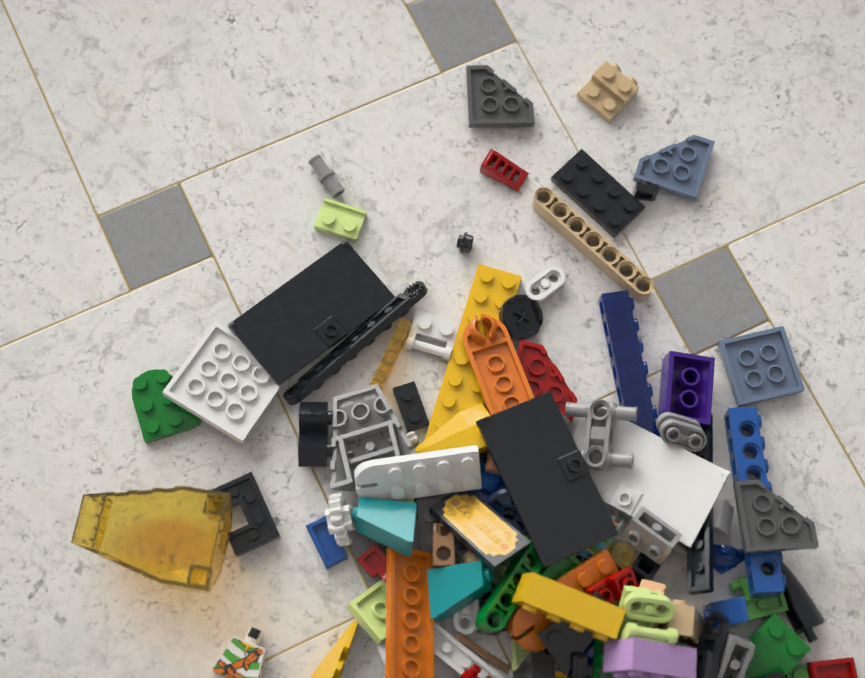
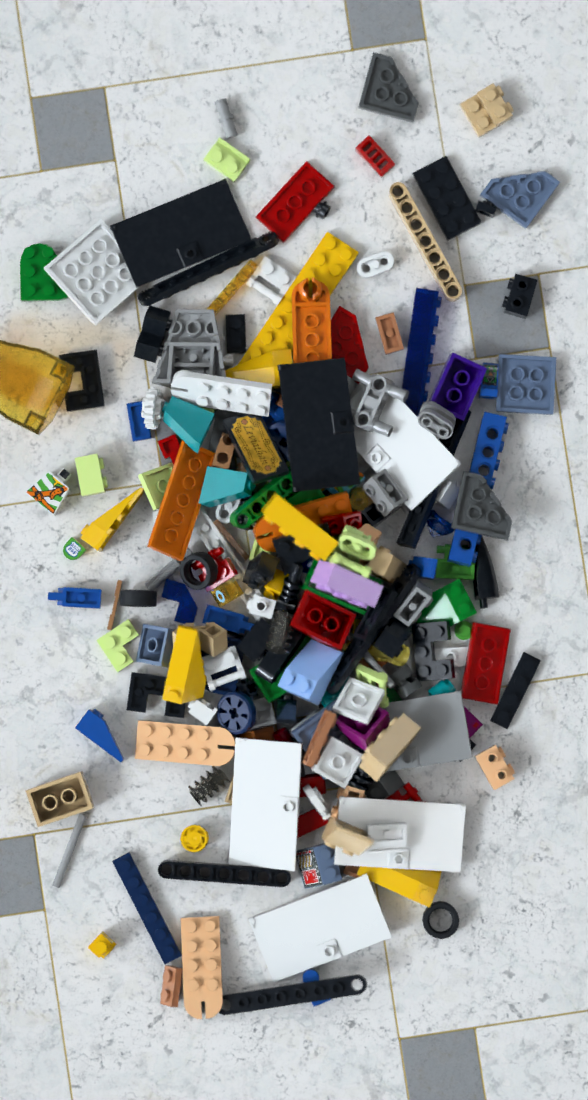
camera: 25 degrees right, 15 degrees up
black tile [499,294,543,340] -> none
none -> yellowish green brick [75,454,108,497]
none -> red tile [255,161,335,243]
none -> nougat plate [375,312,404,355]
none -> leg [479,362,498,399]
none -> black brick [502,274,538,319]

